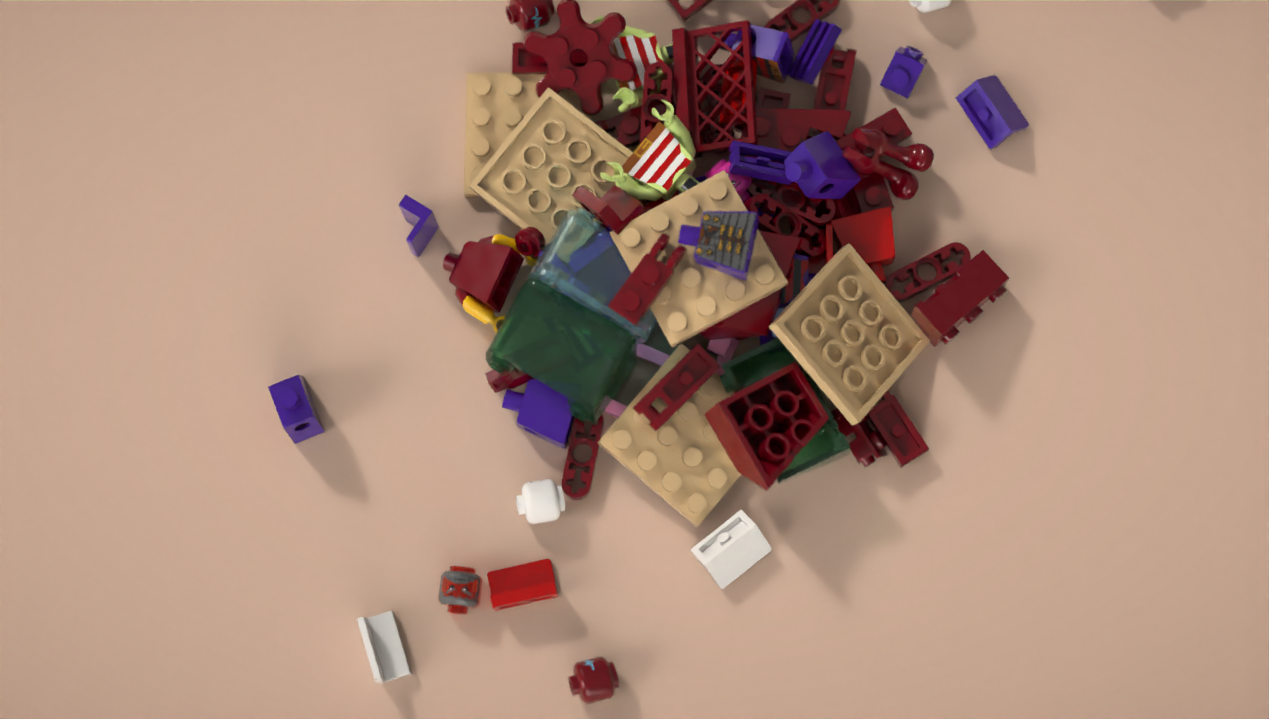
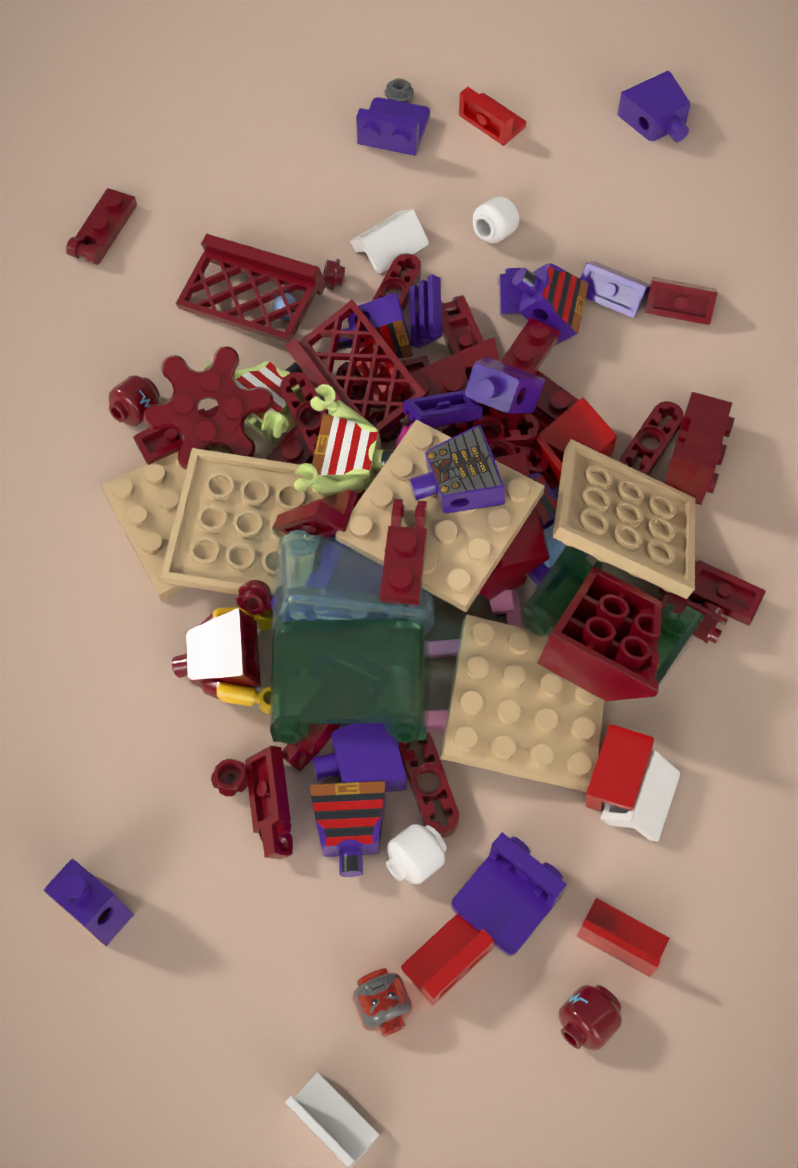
camera: 35 degrees left, 15 degrees down
dark purple panel [399,194,439,257] -> none
dark red plate [633,343,721,431] -> none
dark red piece [842,128,934,200] -> none
none -> dark red plate [211,759,248,797]
none -> dark red hinge [245,745,293,860]
none -> torso [310,781,386,877]
none -> dark purple bracket [451,832,567,956]
none -> torso [512,263,589,345]
none -> red panel [576,898,670,977]
none -> red panel [586,724,654,812]
none -> dark red panel [645,277,718,325]

